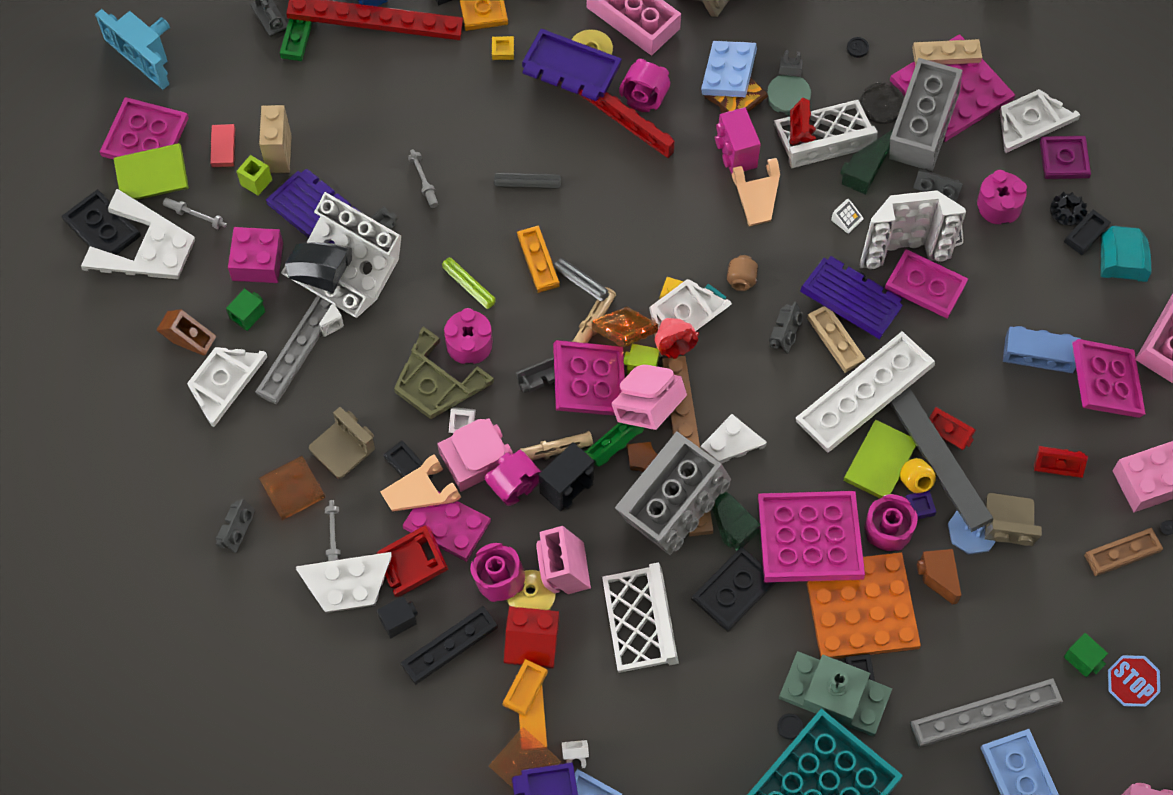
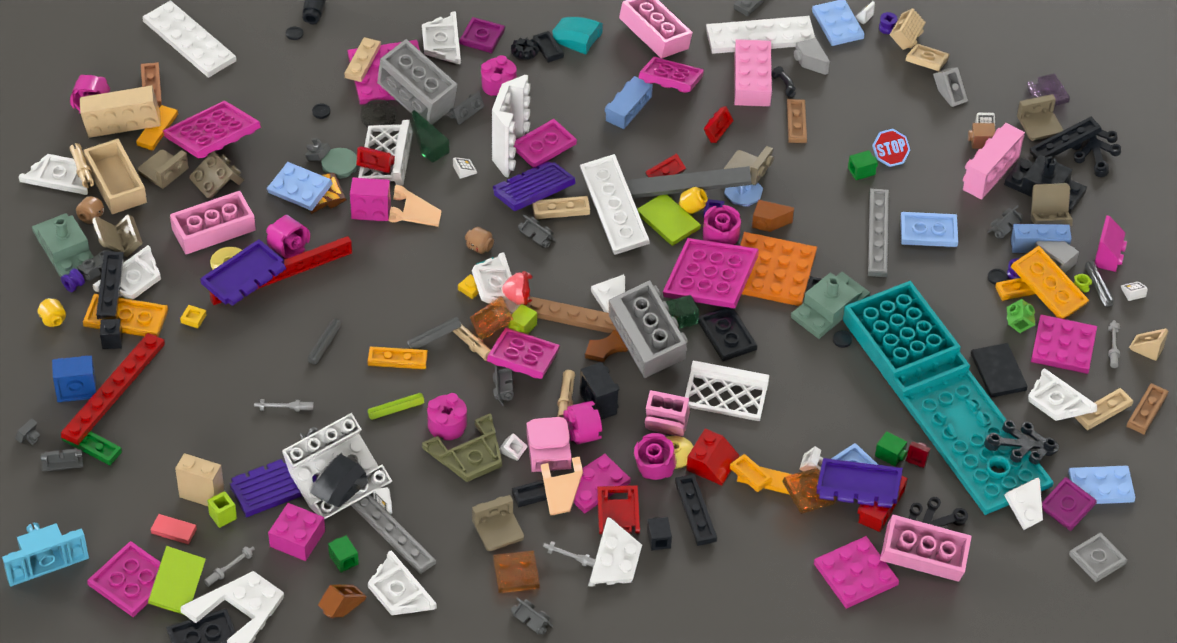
camera: 70 degrees left, 15 degrees down
green plate [585,423,644,467] -> none
bright pink brick [611,365,687,430] -> none

